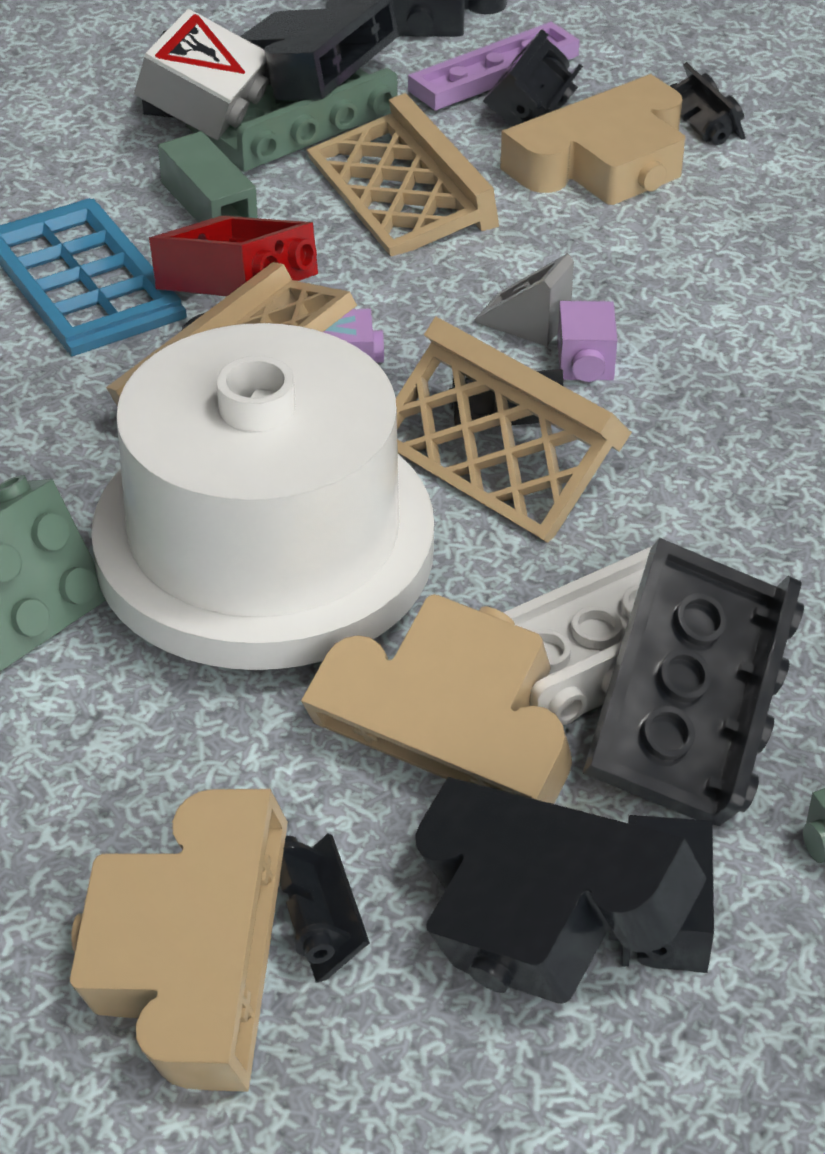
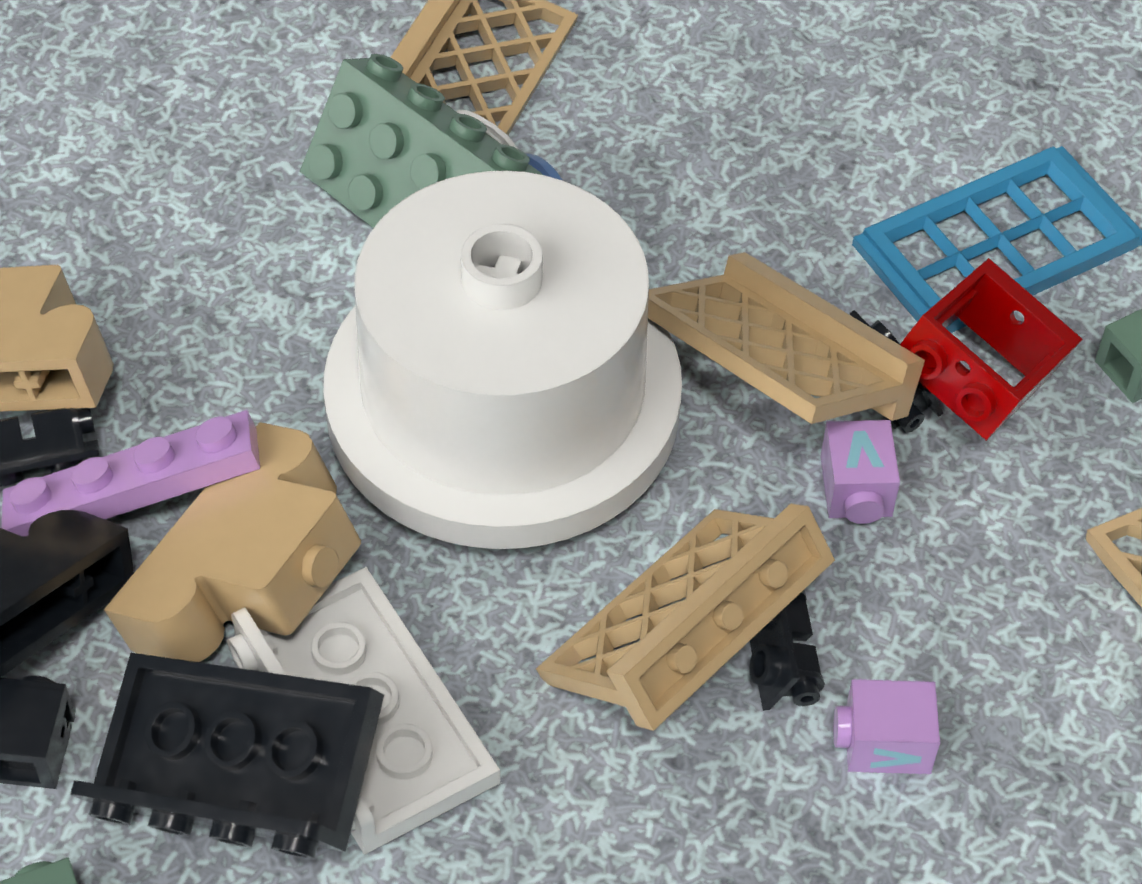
camera: 90 degrees right, 10 degrees up
light grey slope [474,253,574,346] -> none
none -> lavender plate [2,410,260,536]

